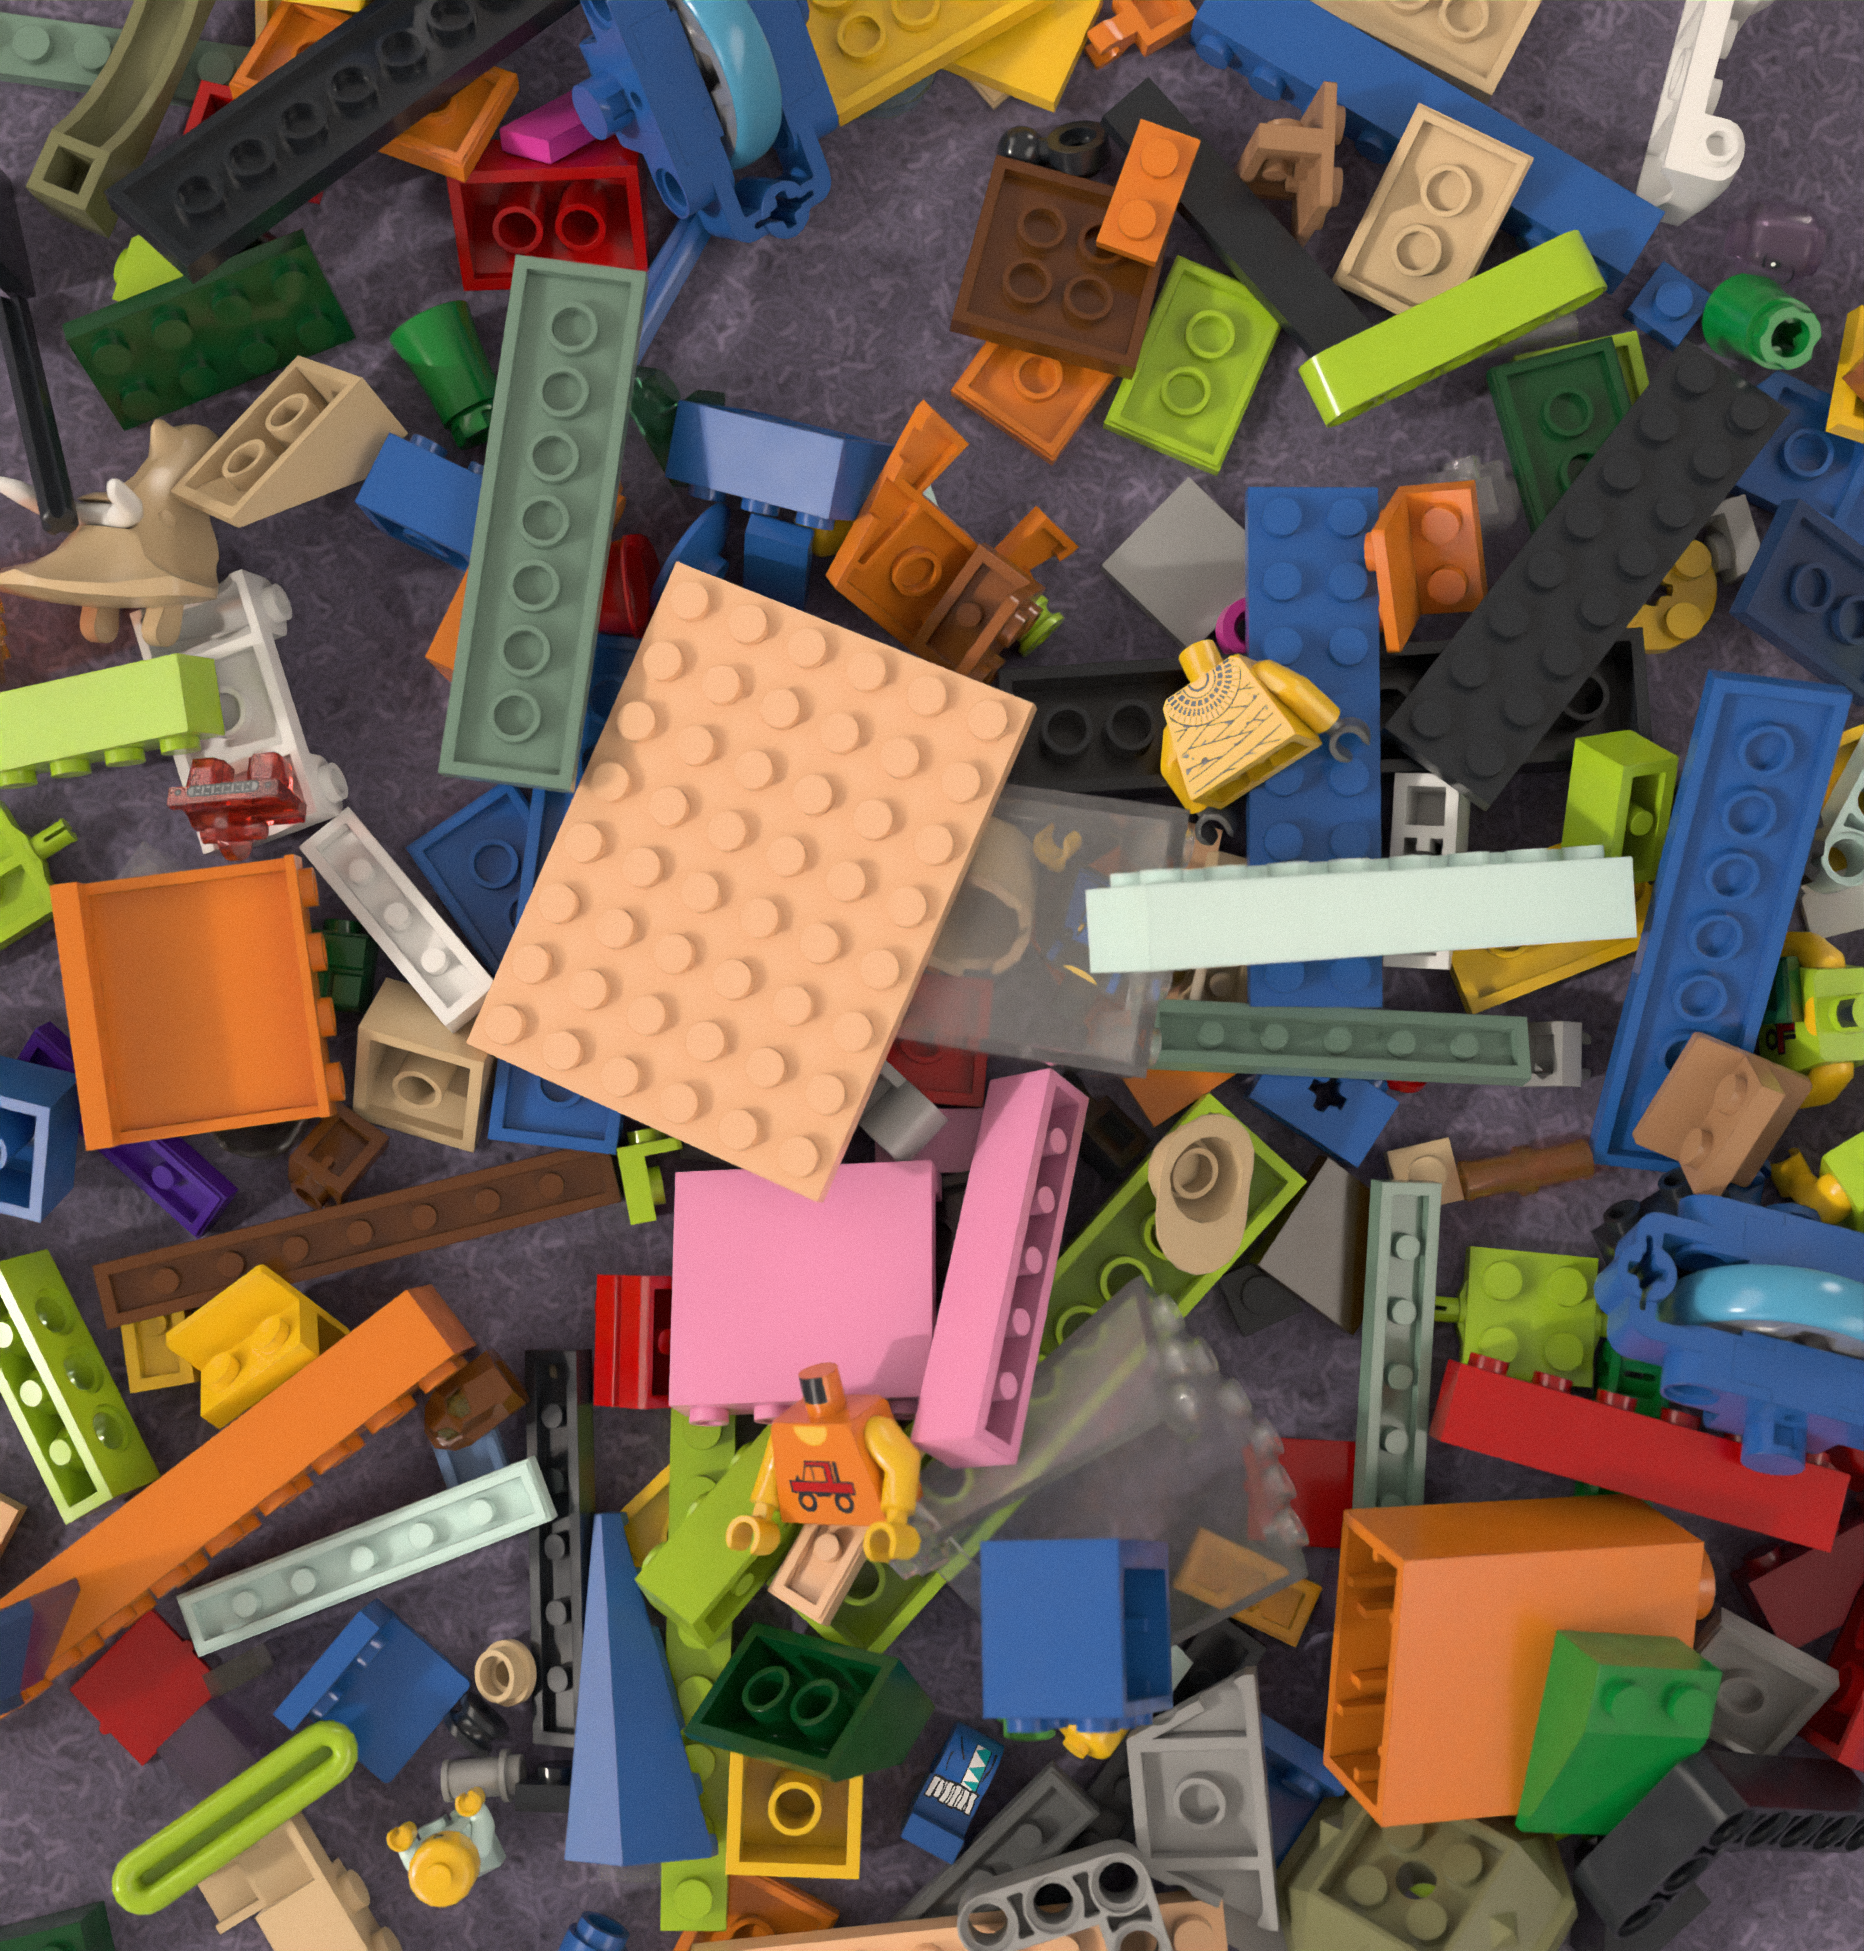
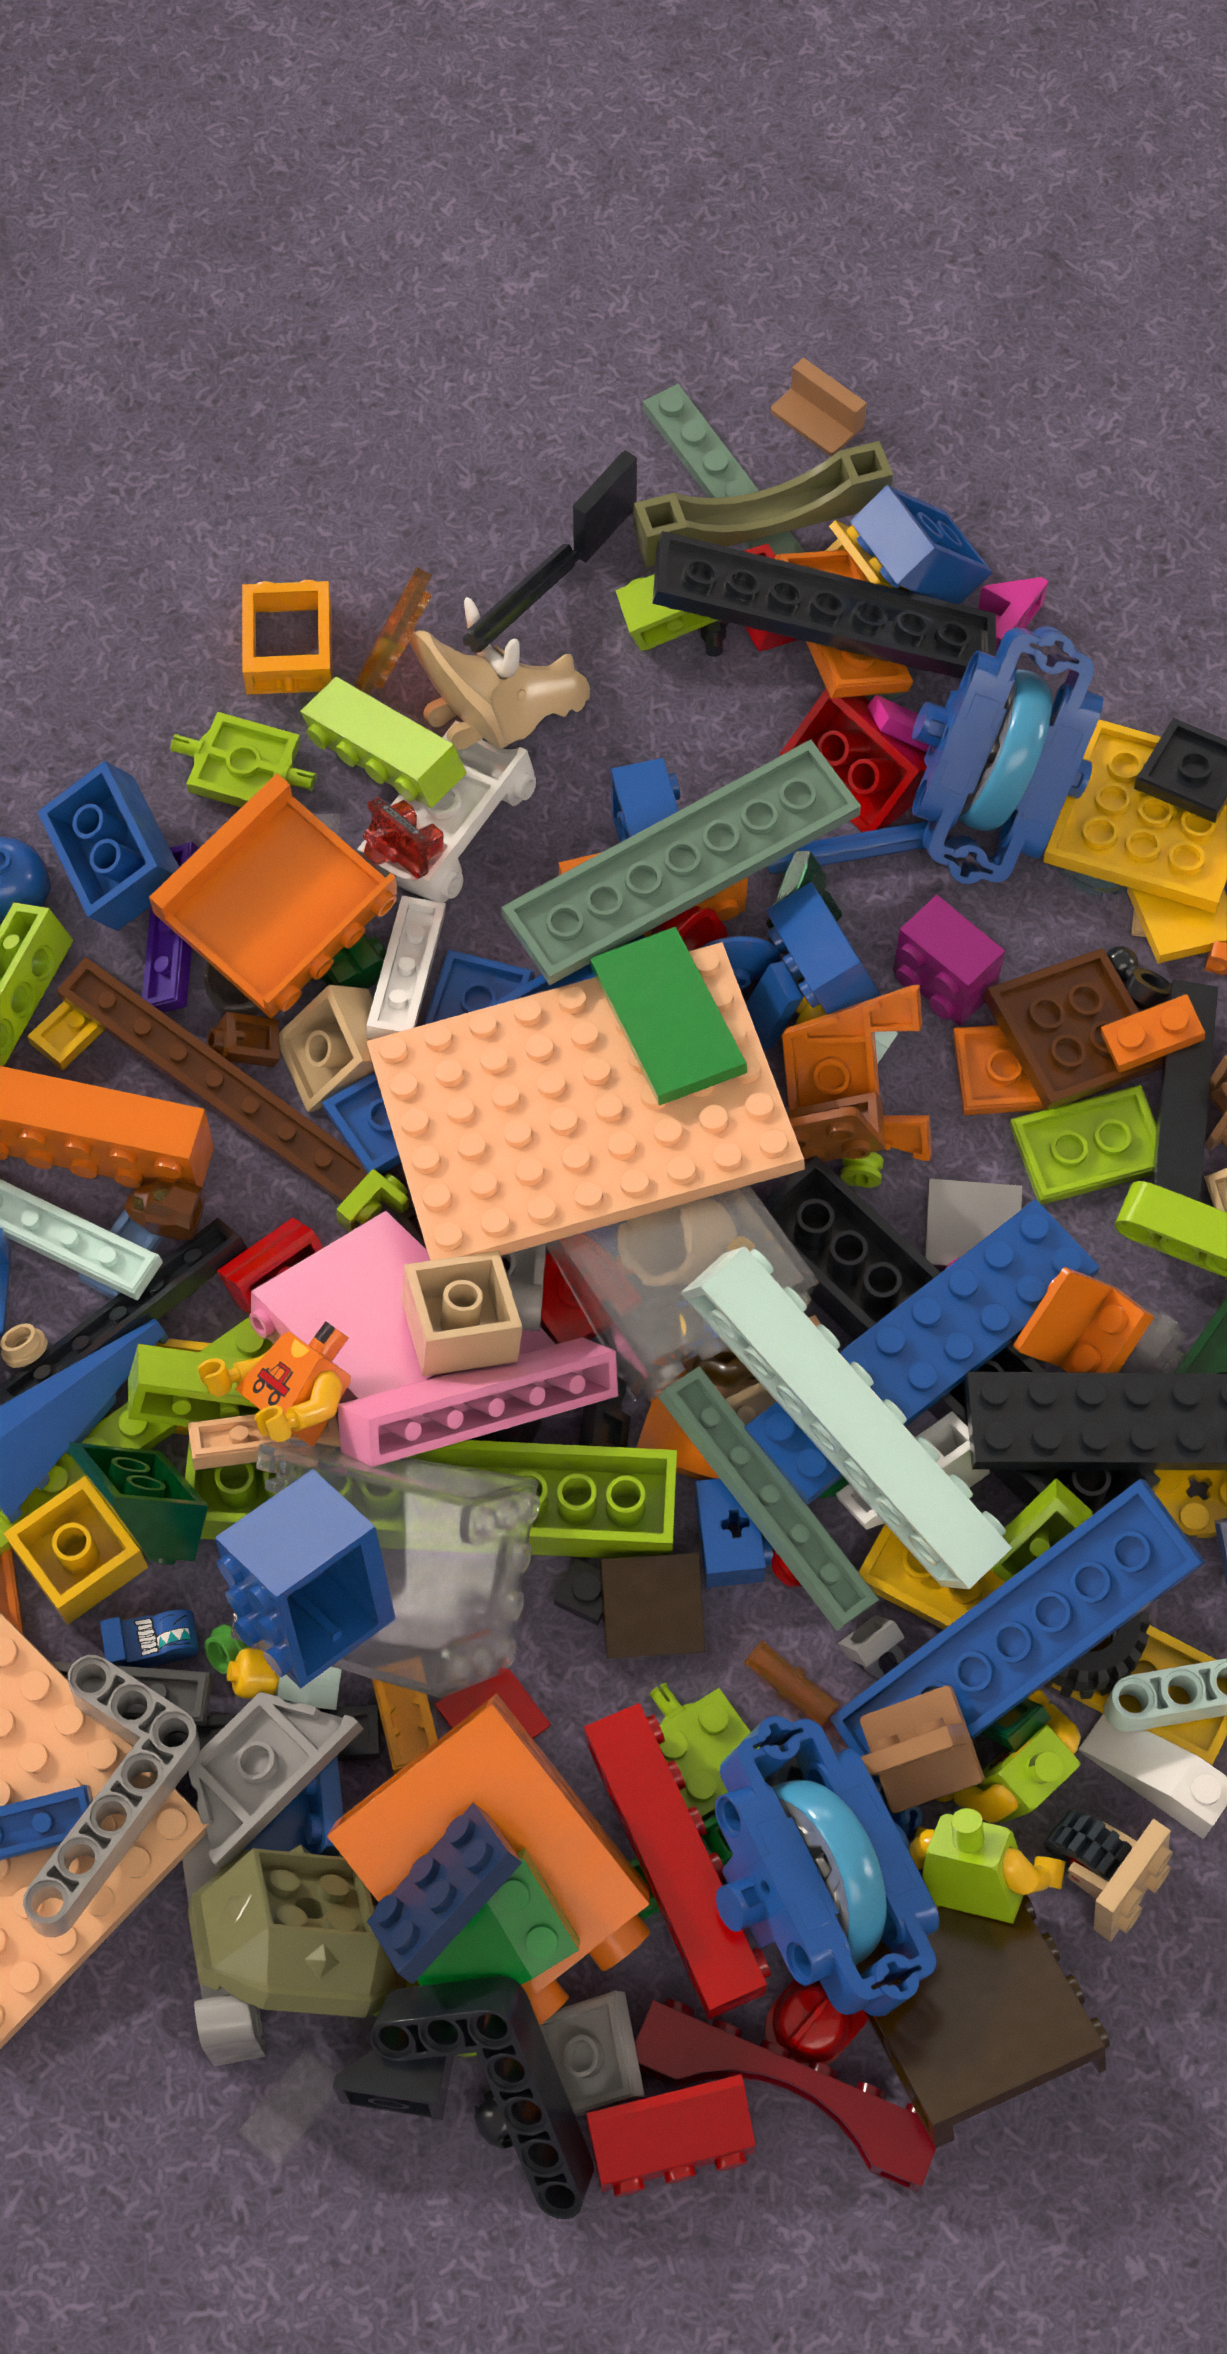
camera: 50 degrees right, 20 degrees down
dark green plate [62,228,356,431] -> none
yellow bracket [166,1265,350,1430] -> none
tan slope [170,355,408,528] -> none
green plant [389,300,497,450] -> none
tan piece [1148,1113,1254,1275] -> none
yellow torso [1160,639,1371,846] -> none
sand green plate [1352,1179,1442,1509] -> none
tan plate [1383,1137,1464,1205] -> none
none -> dark blue plate [367,1802,522,1984]
none -> tan brick [401,1250,522,1377]
none -> green tile [590,927,747,1106]
none -> magenta piece [893,894,1005,1026]

